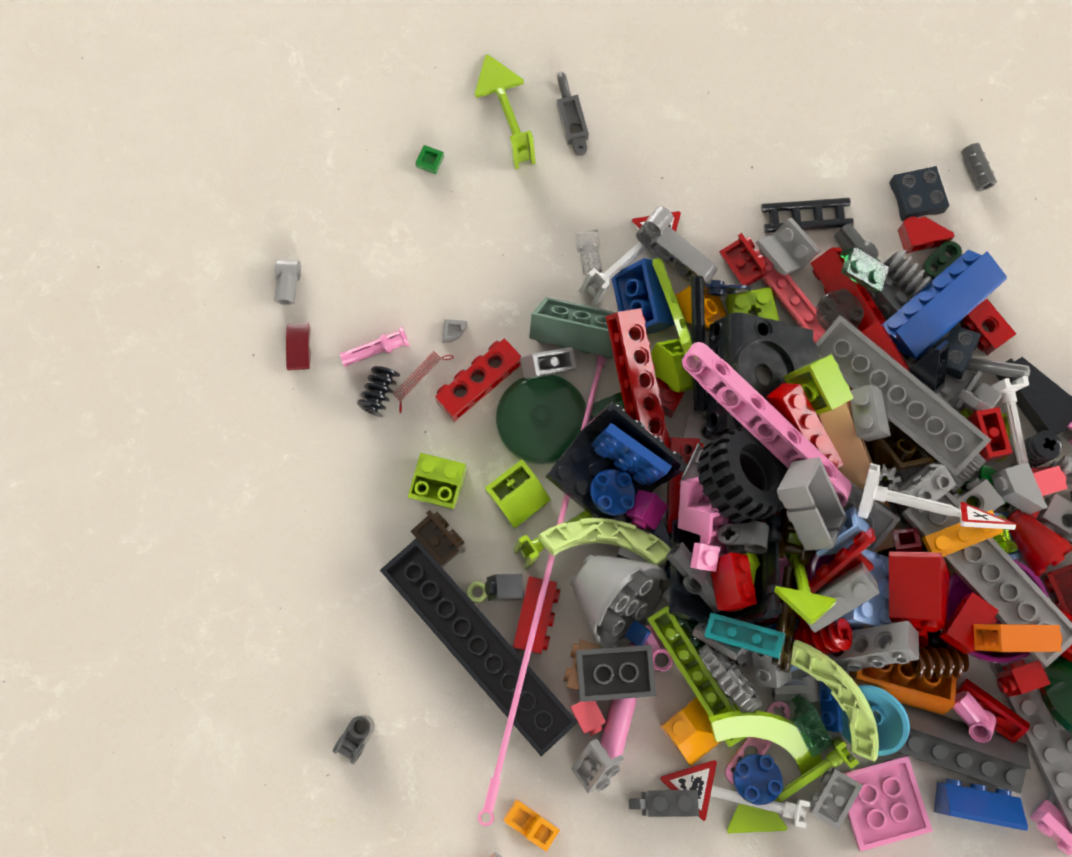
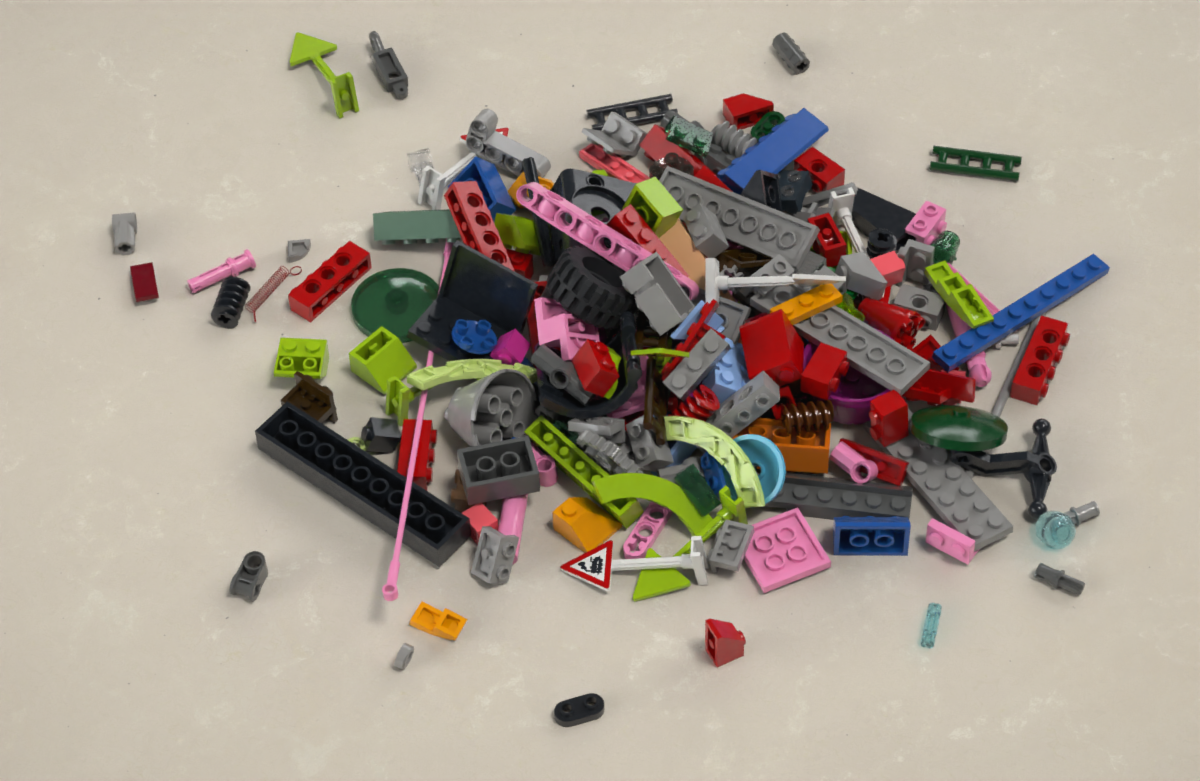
camera: 10 degrees left, 25 degrees down
green plate [415,145,444,174] -> none
light grey brick [520,347,576,379] -> none
blue plate [591,423,672,486] -> none
dark grey hinge [629,790,699,817] -> none
lime tile [652,257,698,359] -> none
bright pink plate [690,542,720,572] -> none
teal plate [704,613,786,659] -> none
dark blue plate [705,280,751,296] -> none
dark grey piece [718,521,769,554] -> none
red bracket [719,232,767,286] -> none
blue dish [733,754,783,805] -> none
black brick [889,166,950,222] -> none
orange window [973,624,1062,652] -> none

